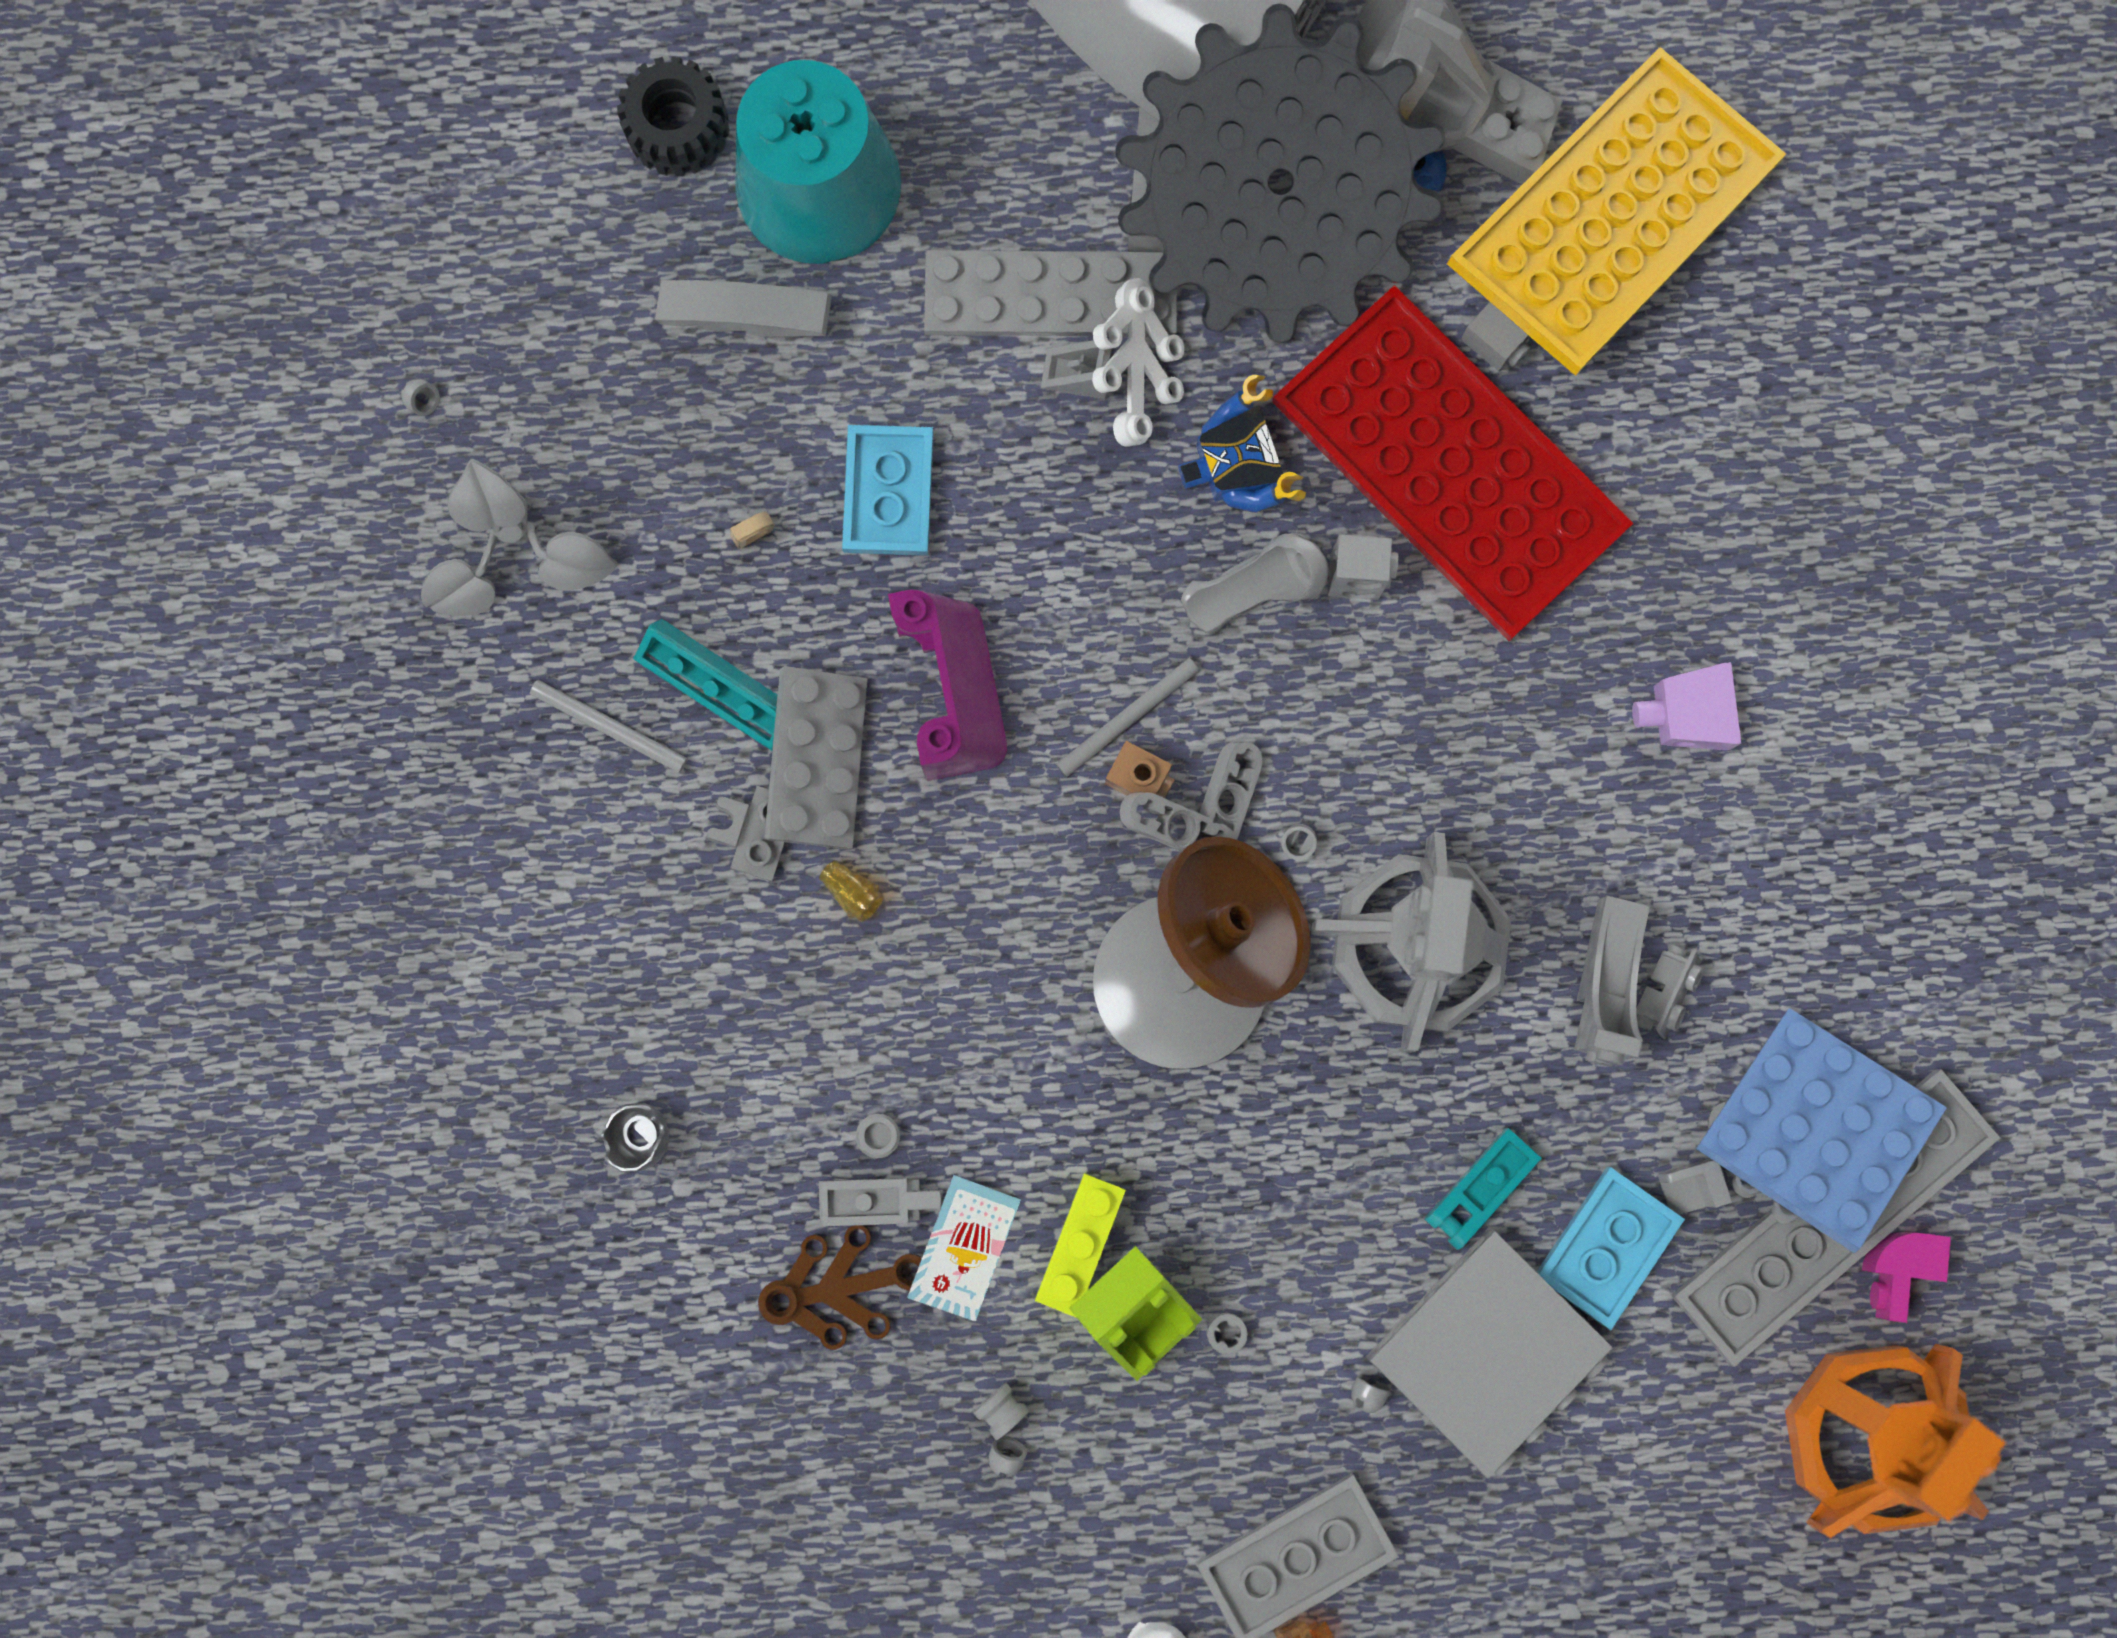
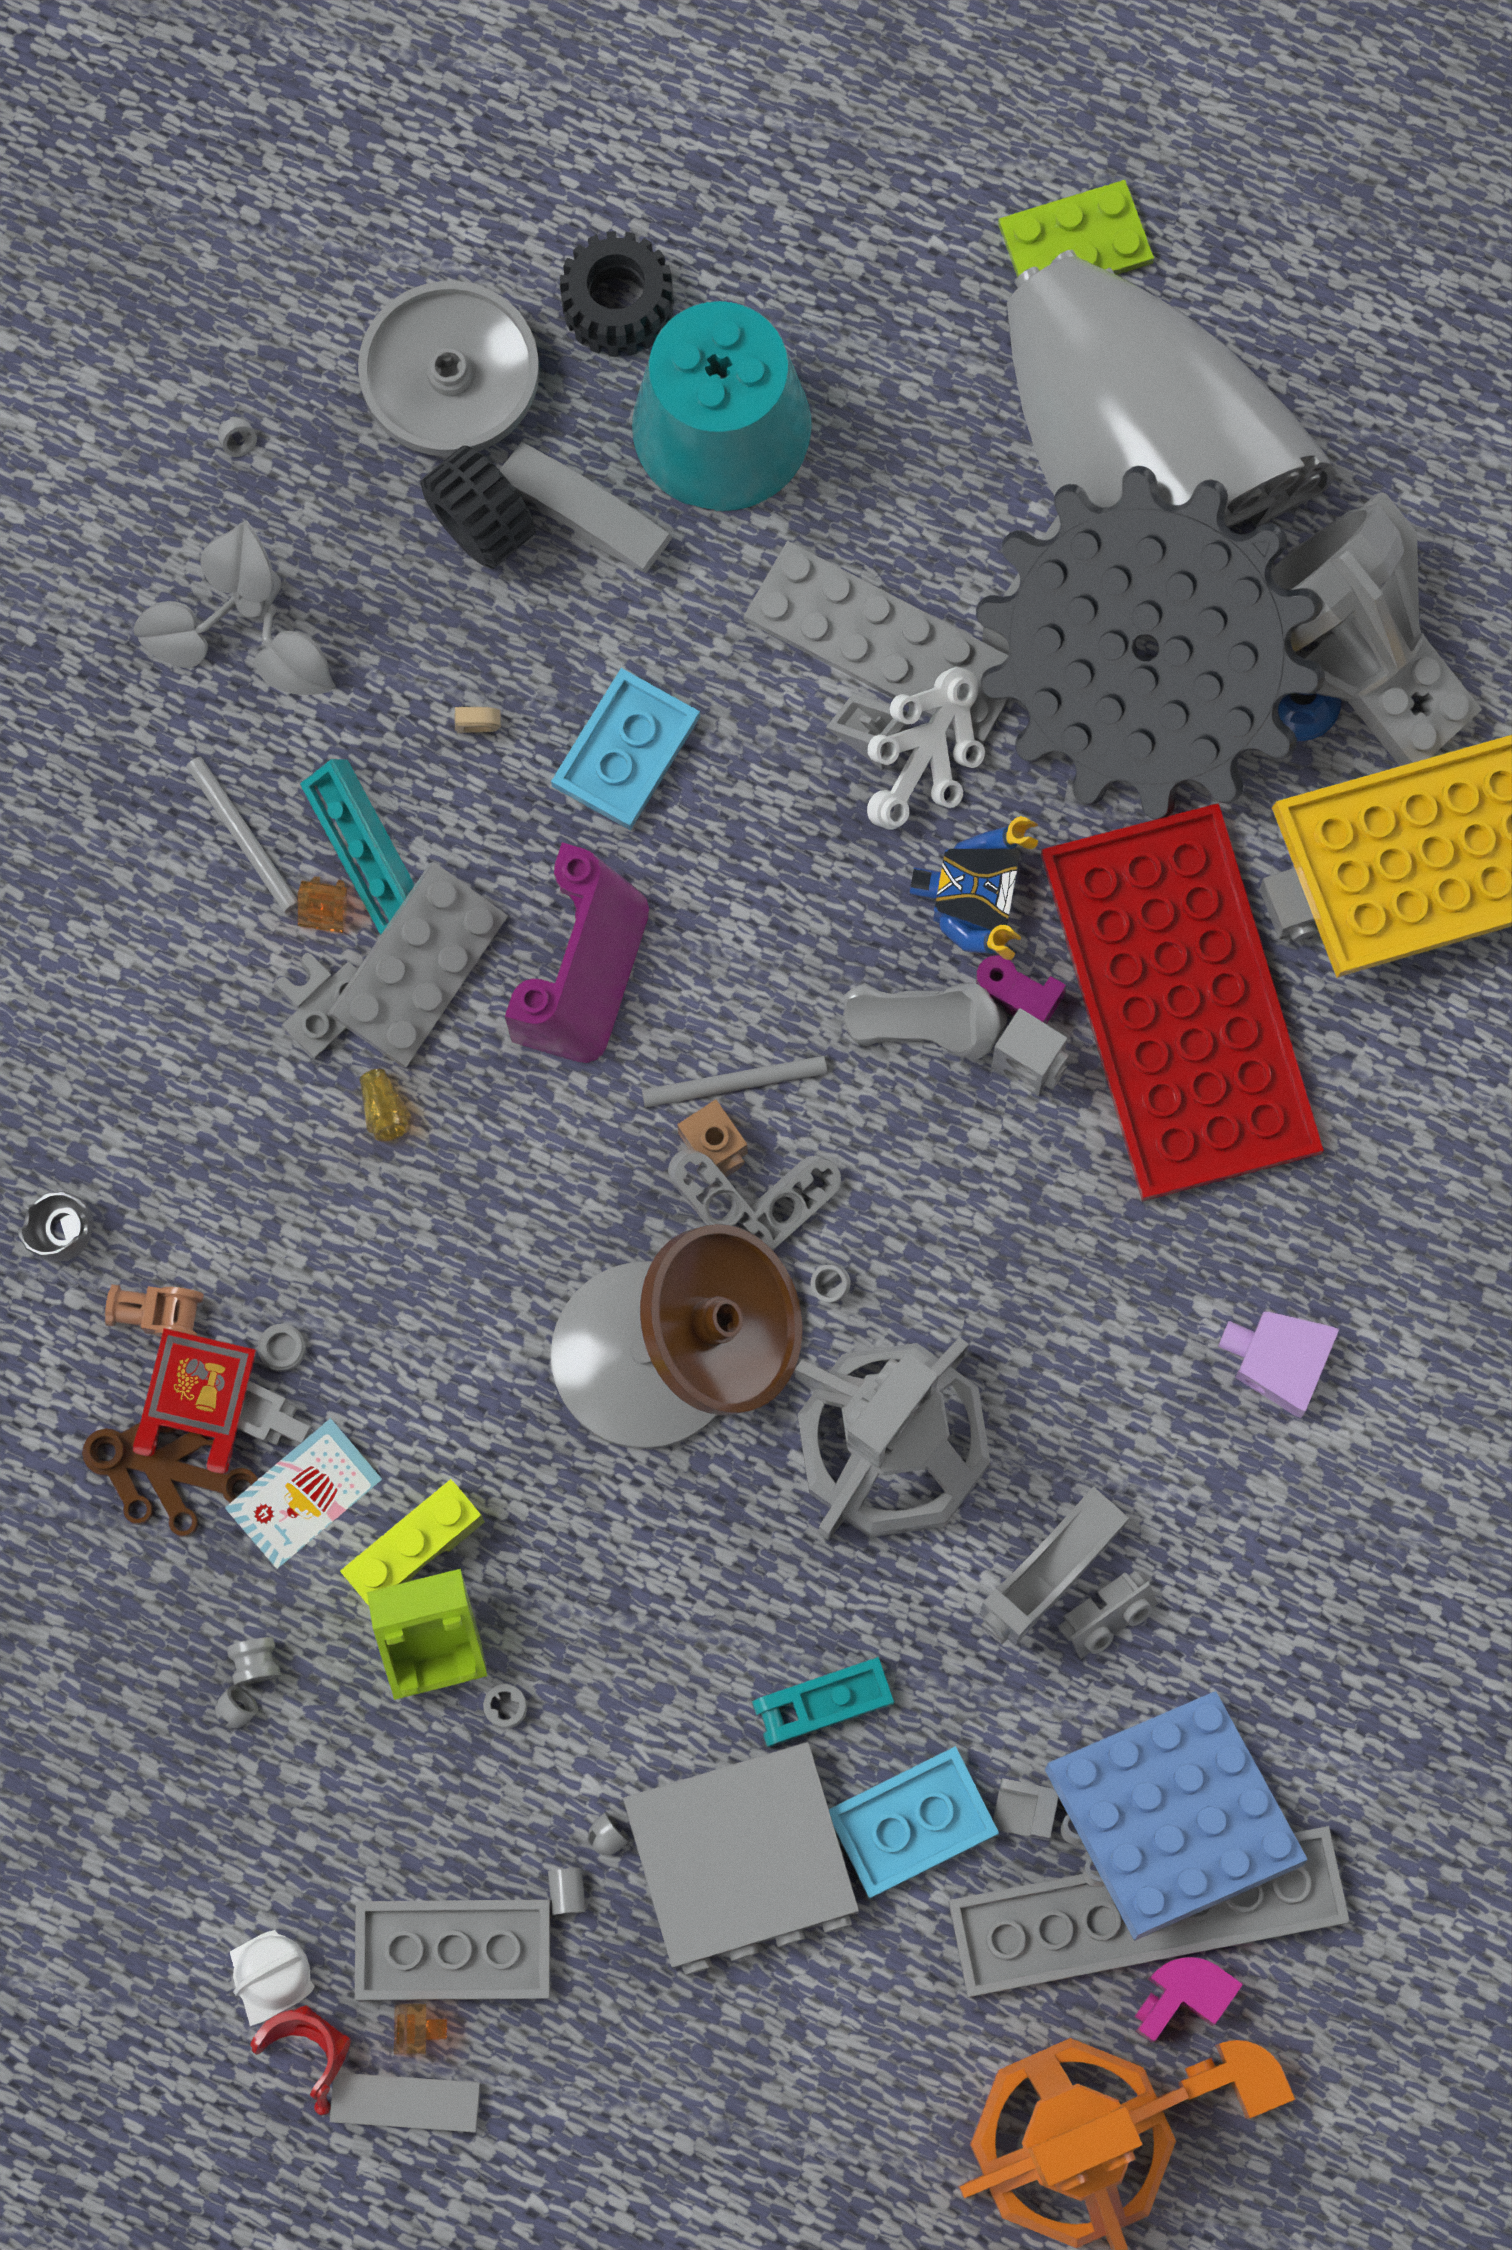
camera: 30 degrees right, 5 degrees down
none -> nougat connector [105,1284,204,1337]
none -> red flag [133,1328,257,1474]
none -> clear orange tile [298,876,347,933]
none -> light grey dish [358,281,539,456]
none -> black tyre [420,445,536,569]
none -> light grey hinge [548,1868,586,1916]
none -> magenta leg [976,955,1066,1024]
none -> orange brick [1178,2040,1295,2119]

